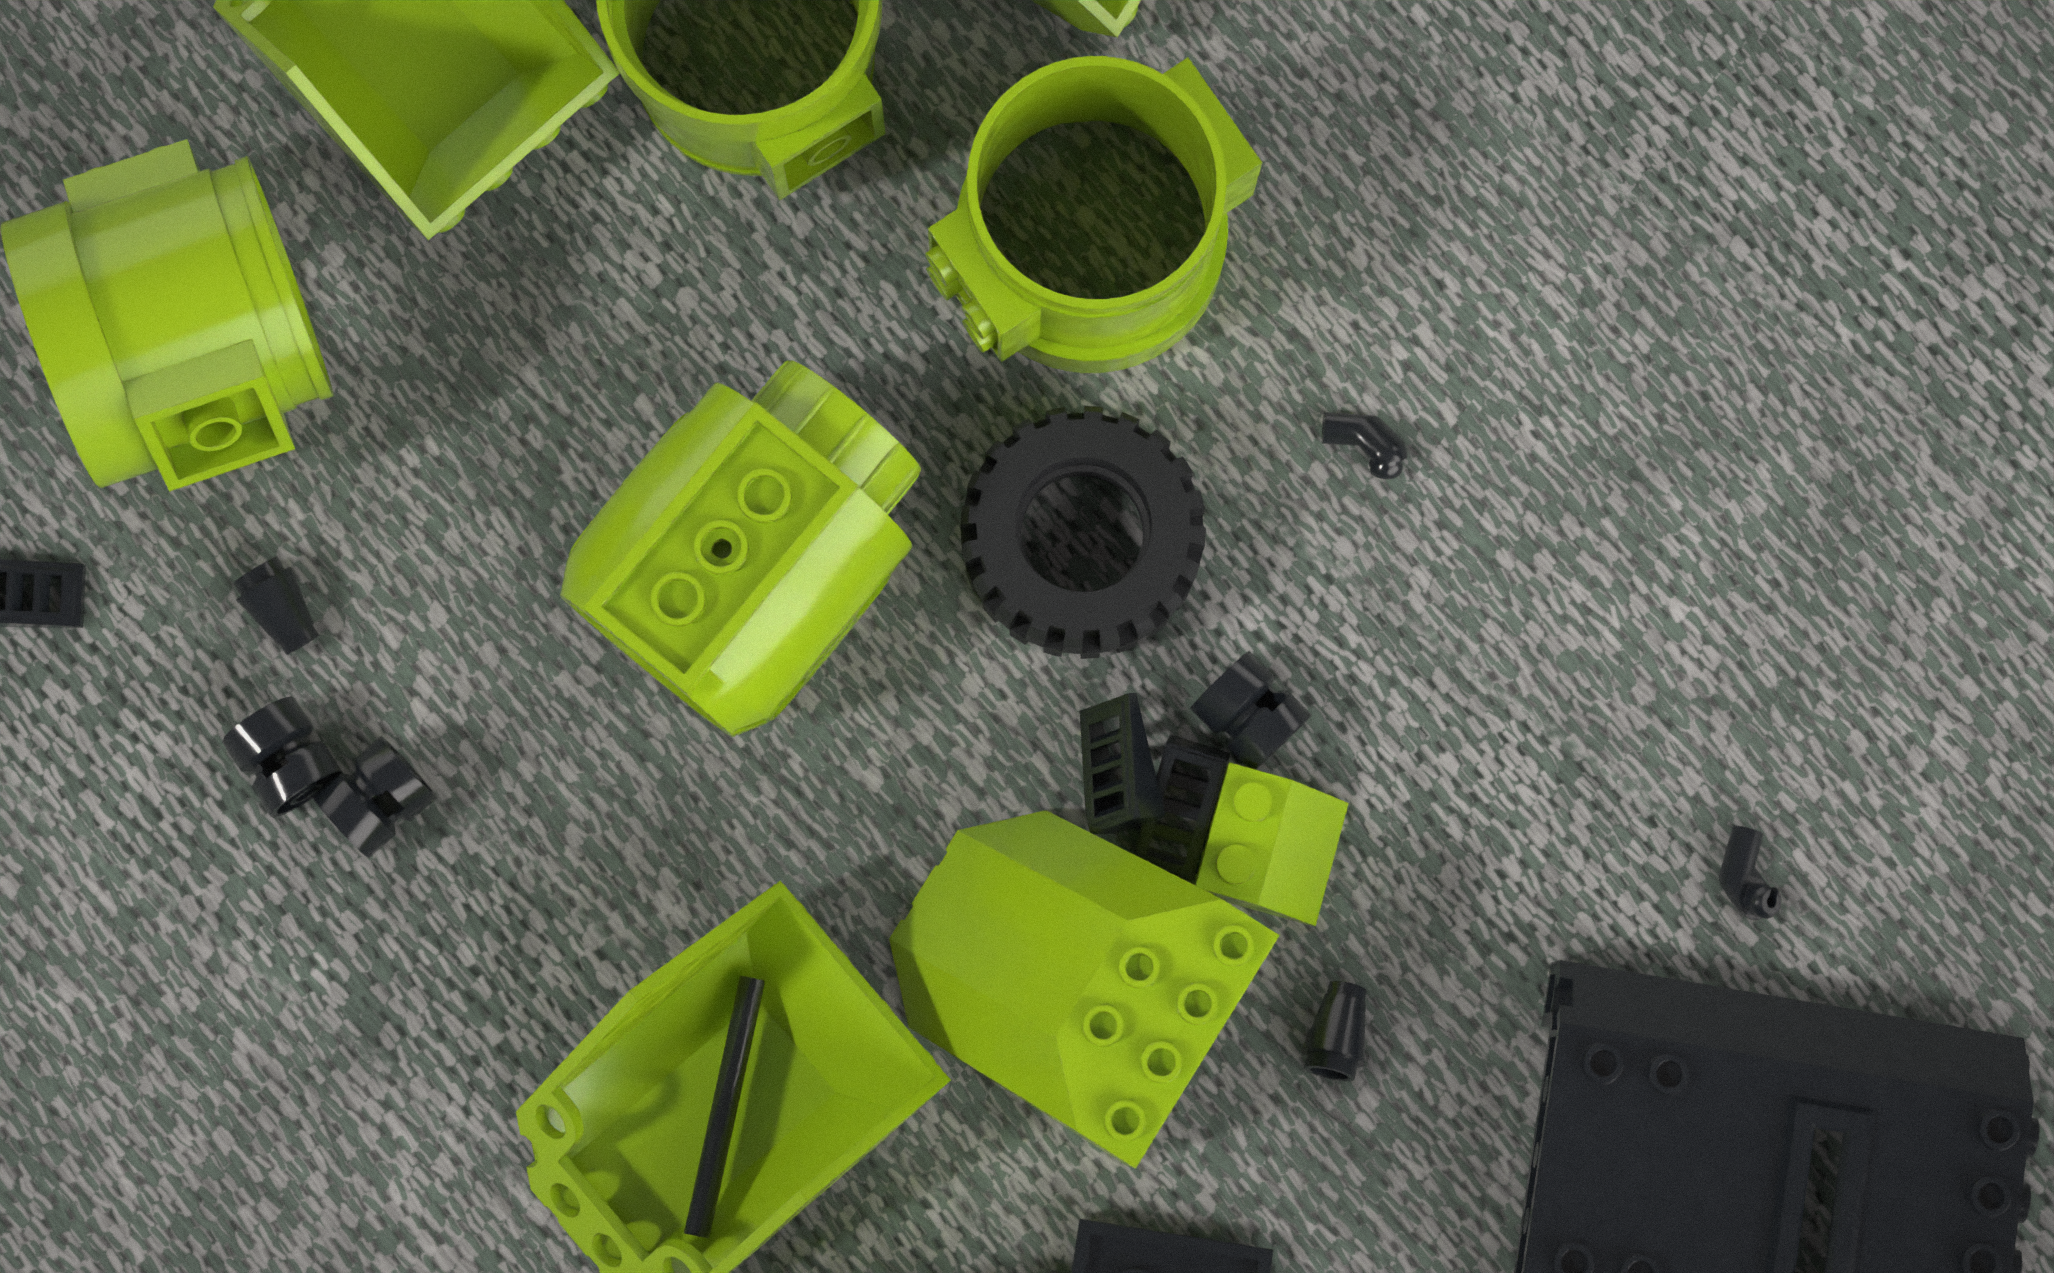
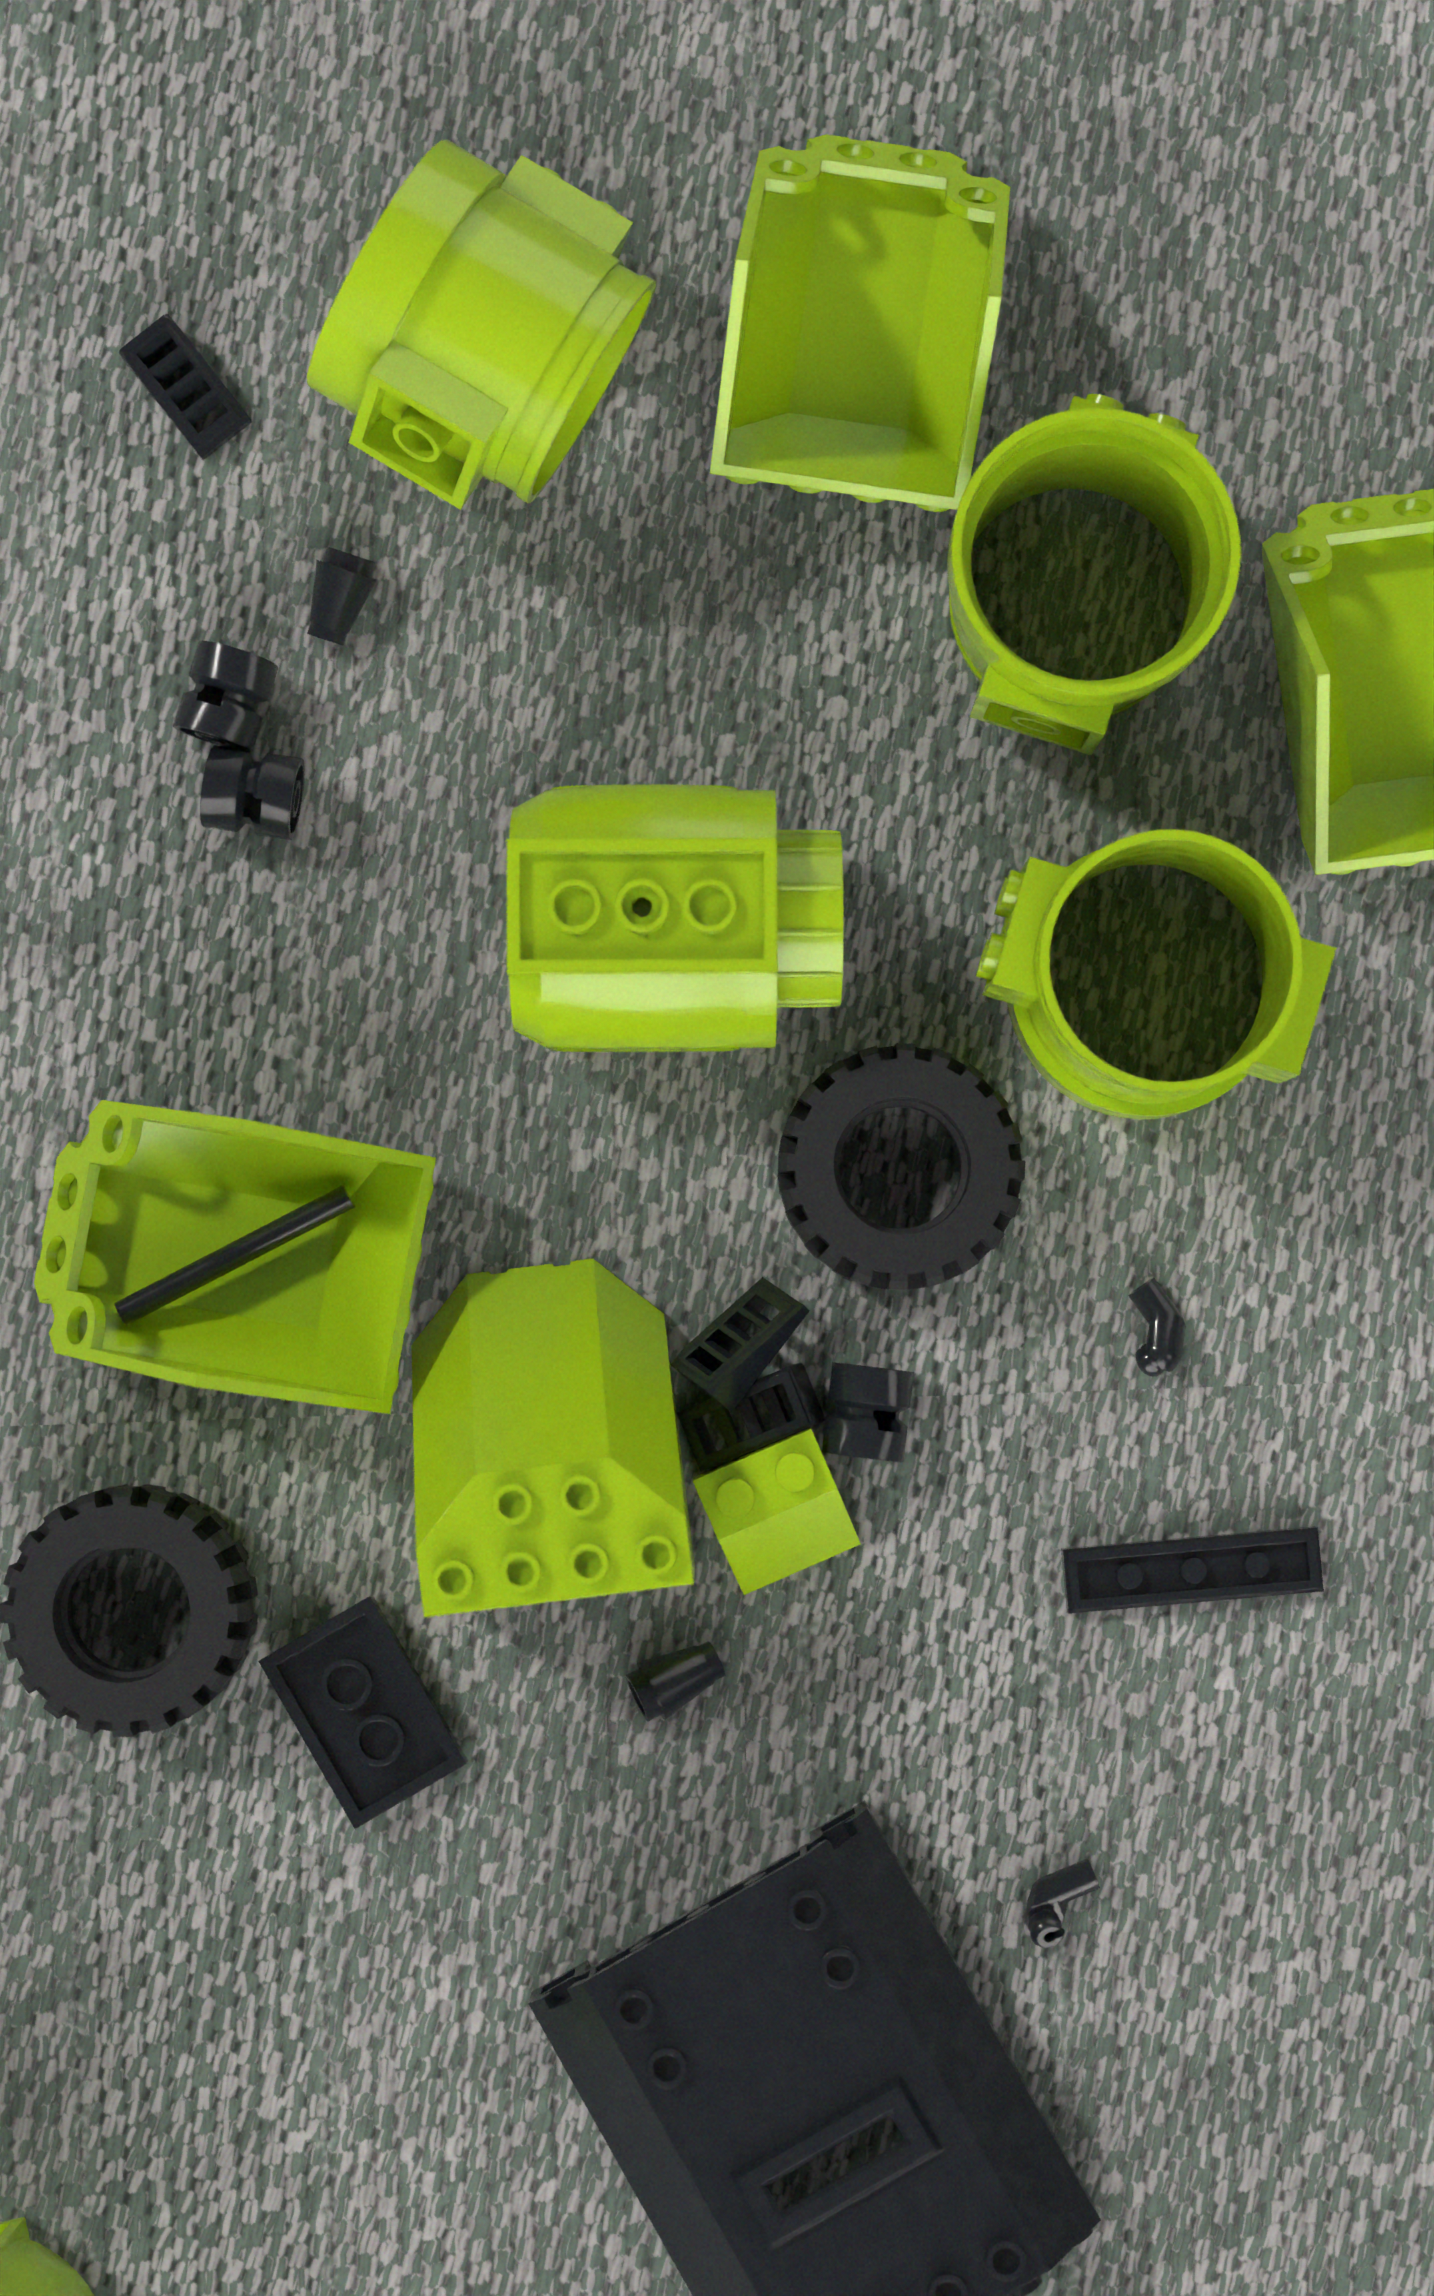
camera: 55 degrees right, 5 degrees up
none -> black tile [1061,1526,1324,1614]

